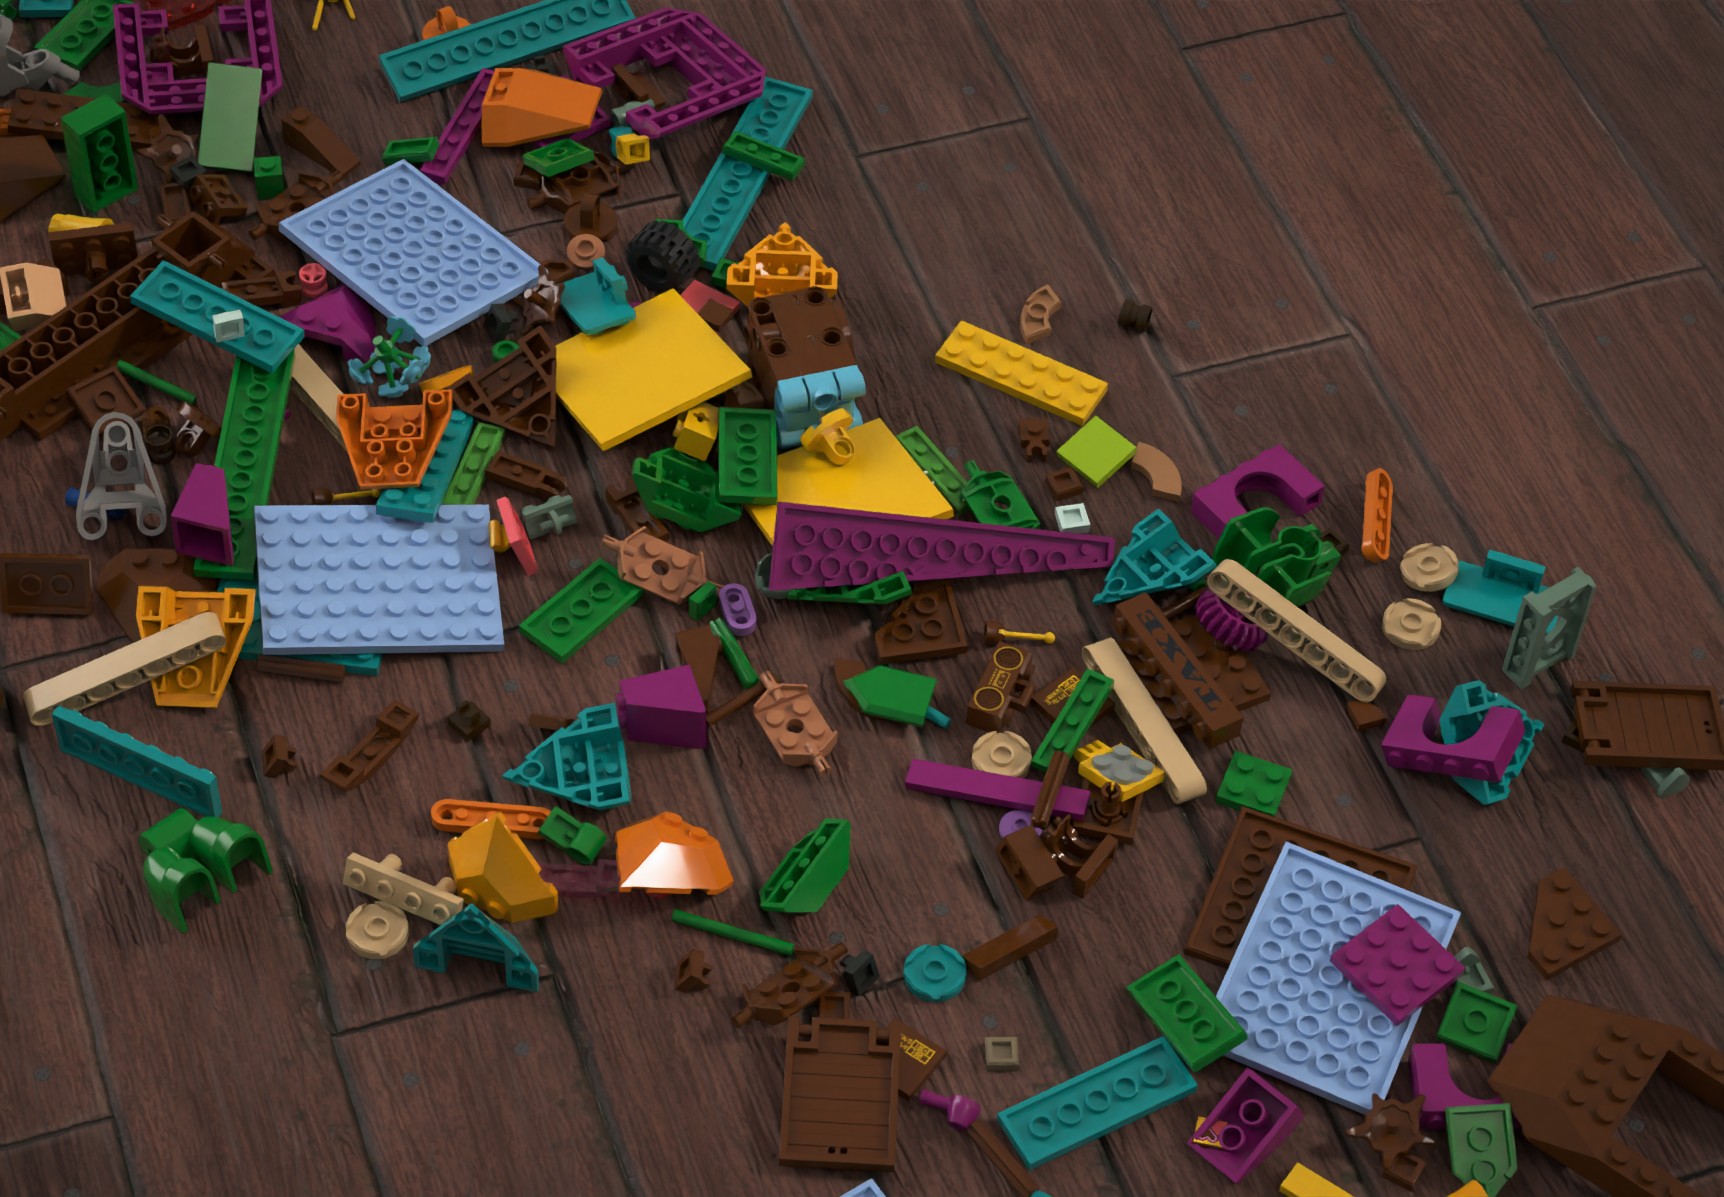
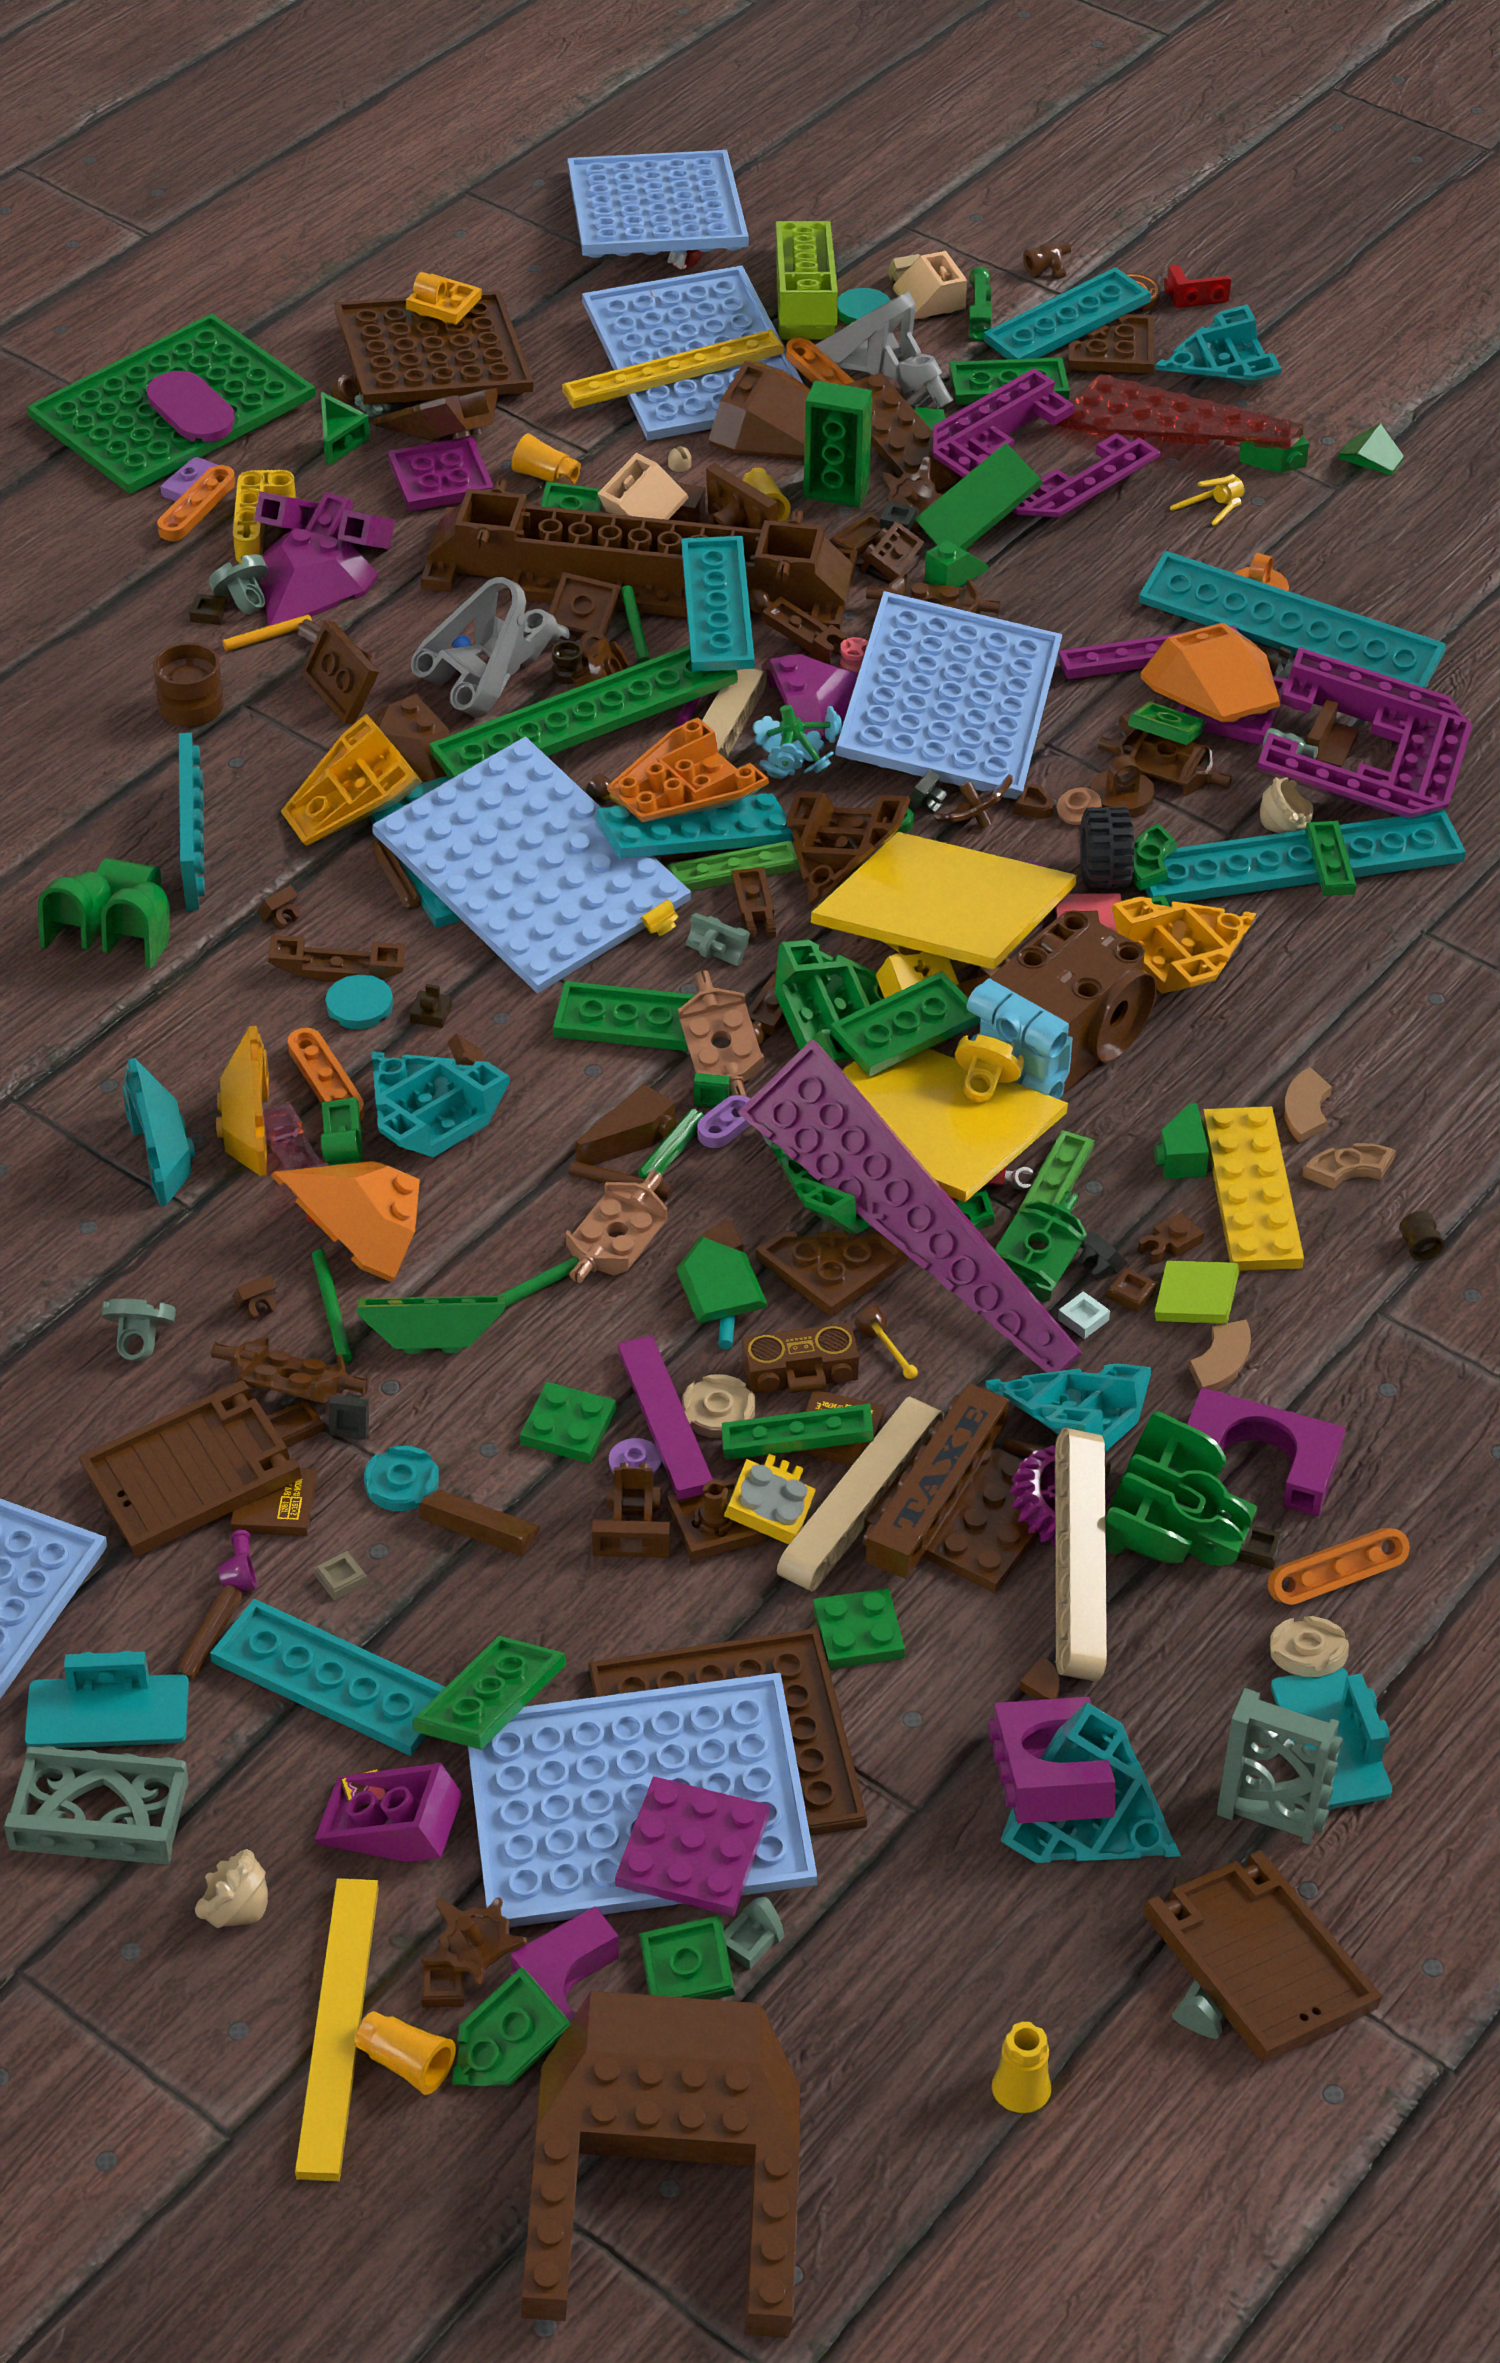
camera: 60 degrees right, 5 degrees down
tan beam [23,612,227,726] -> none
reddish brown tile [150,25,213,78] -> none
magenta slope [171,463,234,566] -> none
light aqua plate [212,310,245,342] -> none
reddish brown slope [281,105,361,177] -> none
tan plate [343,852,464,925] -> none
tan tile [346,901,409,959] -> none
green tile [381,137,440,165] -> none
light orange plate [419,365,475,394] -> none
coral tile [496,496,538,576] -> none
teal bracket [557,257,636,335] -> none
yellow leg [609,127,650,165] -> none
magenta slope [615,665,706,749] -> none
reddish brown hinge [995,824,1064,901] -> none
reddish brown axle [1031,751,1069,829] -> none
tan tile [1382,598,1441,650] -> none
reddish brown plate [1527,867,1622,981] -> none
none -> sand green tile [101,1299,176,1363]
none -> teal tile [325,975,394,1030]
none -> green bar [500,1256,579,1308]
none -> green plate [520,1382,616,1464]
none -> yellow plant [992,2022,1051,2113]
none -> pearl dark grey tile [1078,1230,1128,1279]
none -> green slope [1154,1103,1209,1179]
none -> tan hair [1260,777,1313,833]
none -> medium nougat tile [1284,1067,1332,1143]

